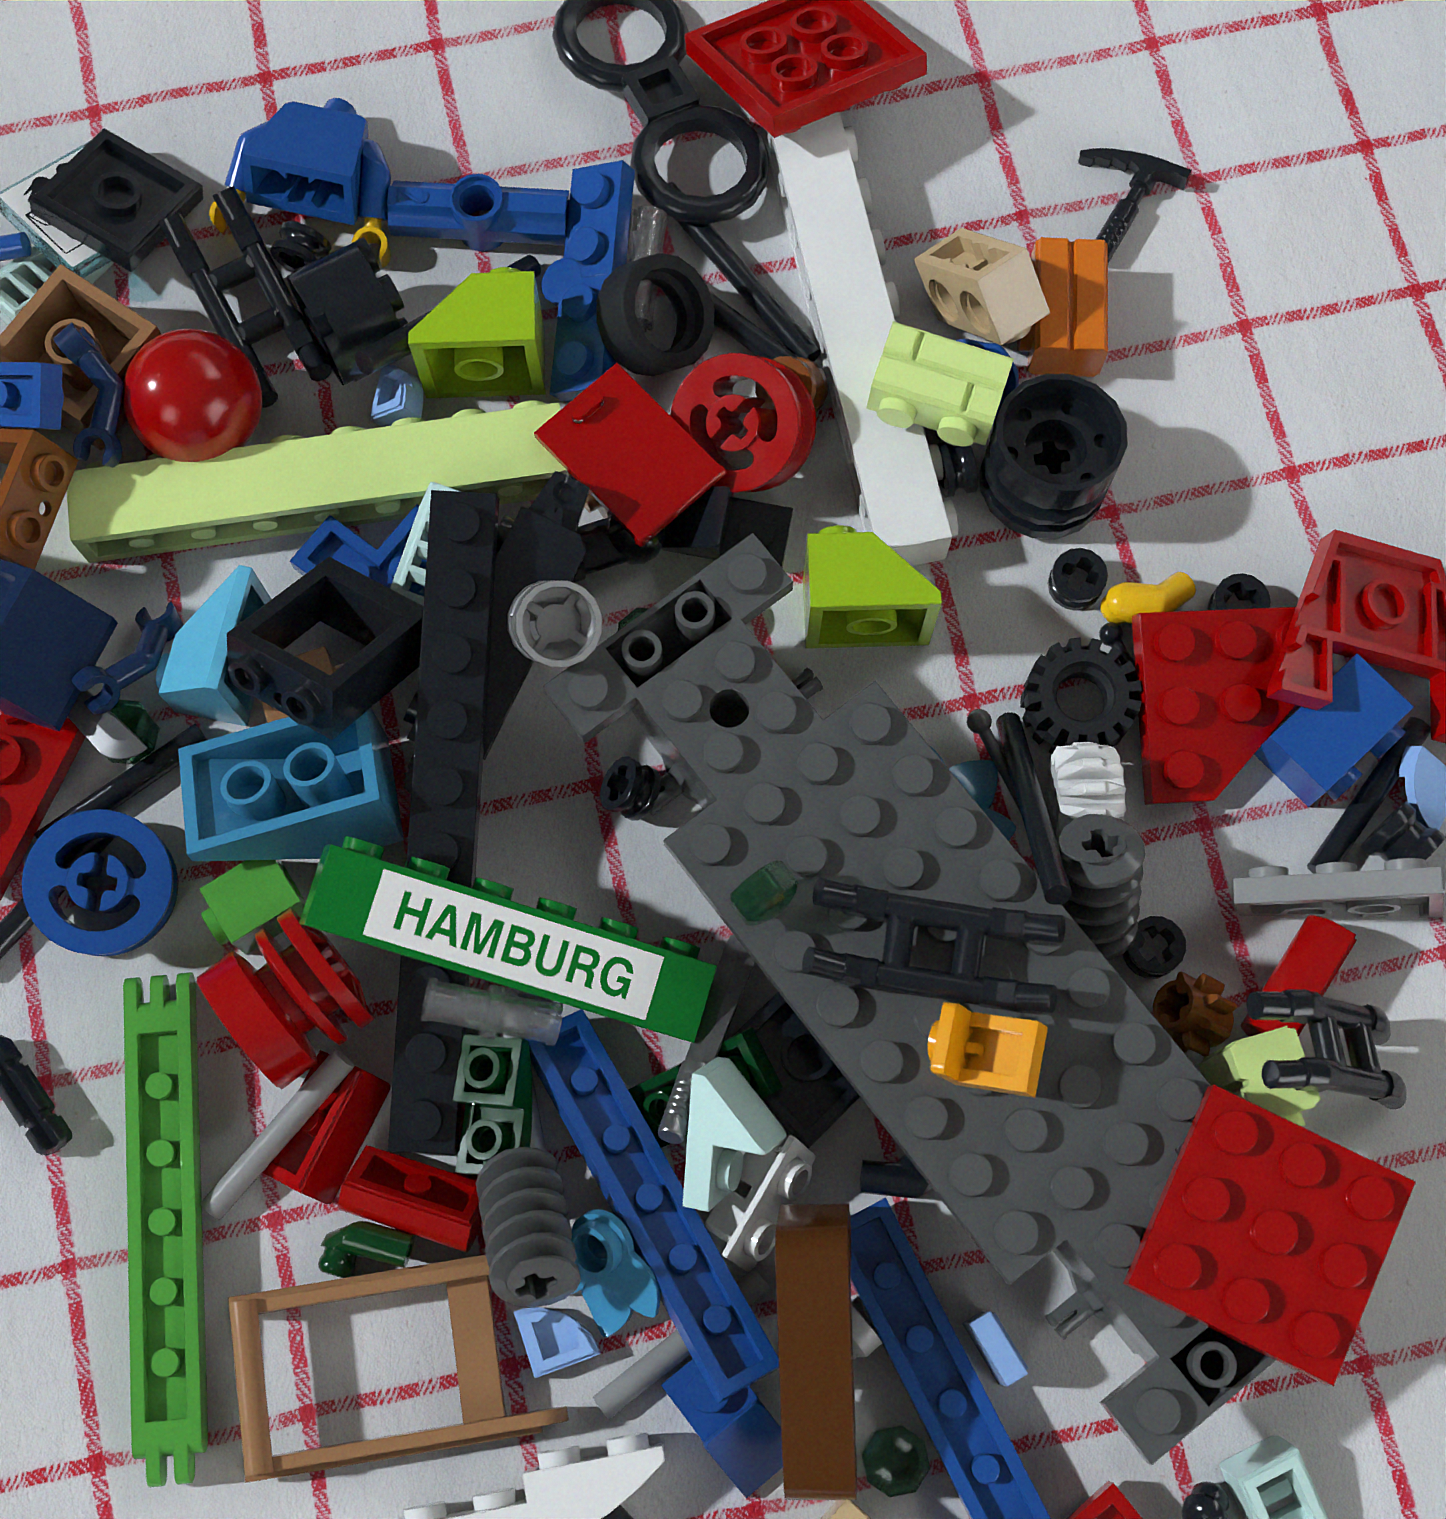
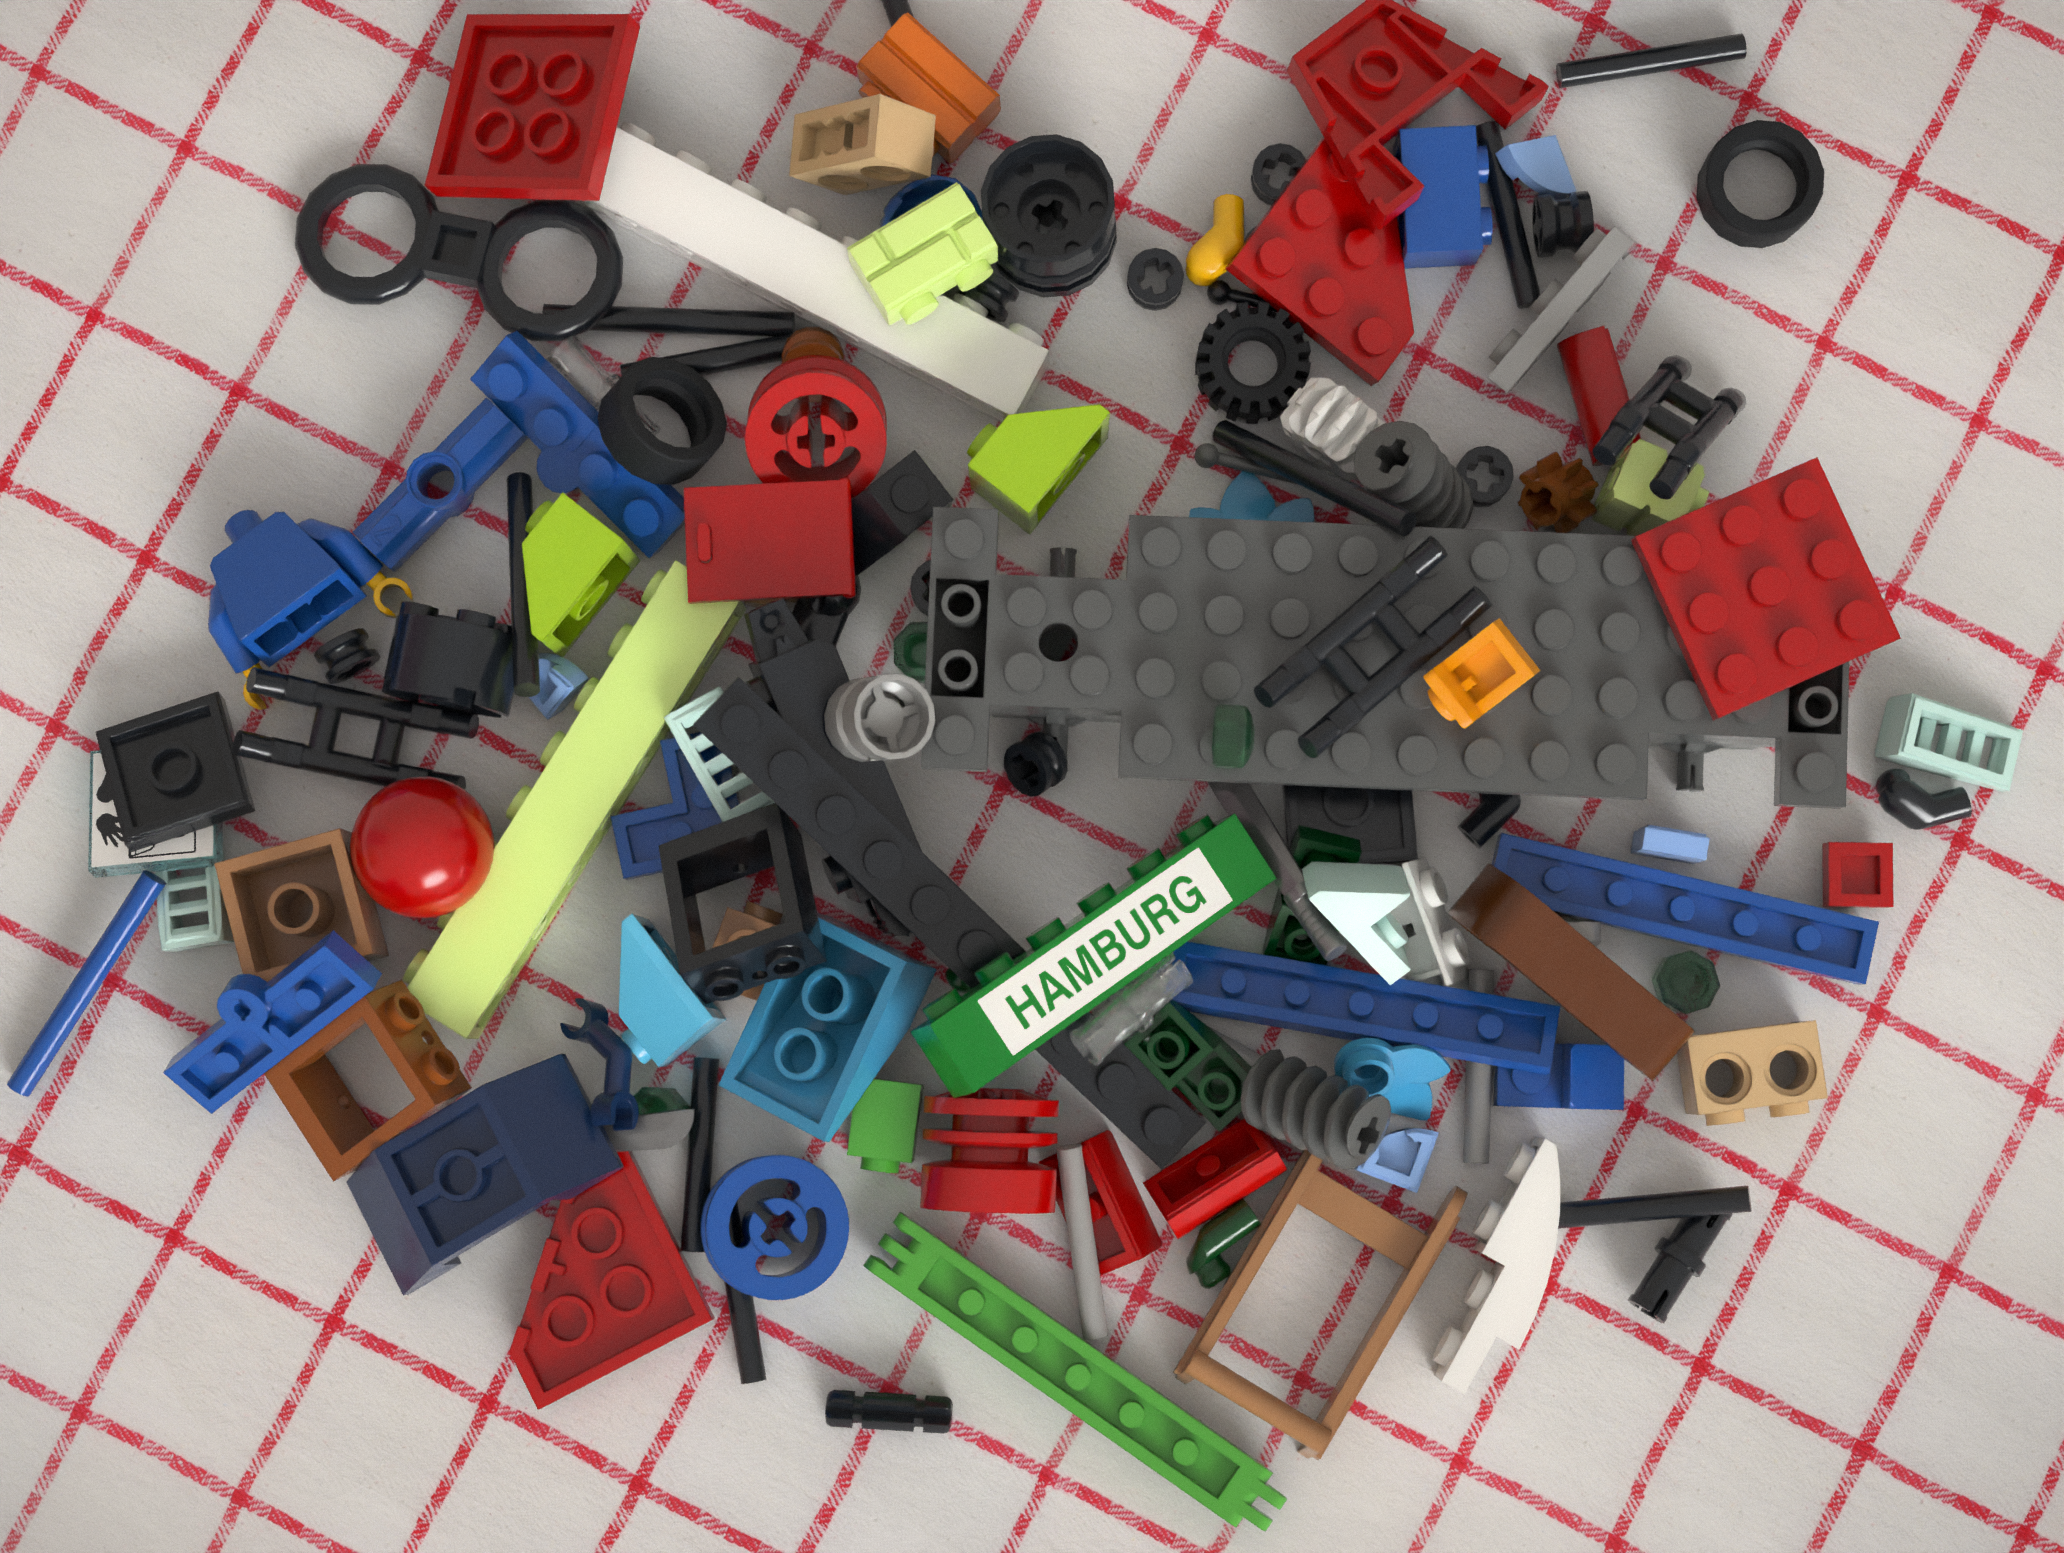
camera: 45 degrees left, 10 degrees up
dark blue arm [53,322,124,468] -> none

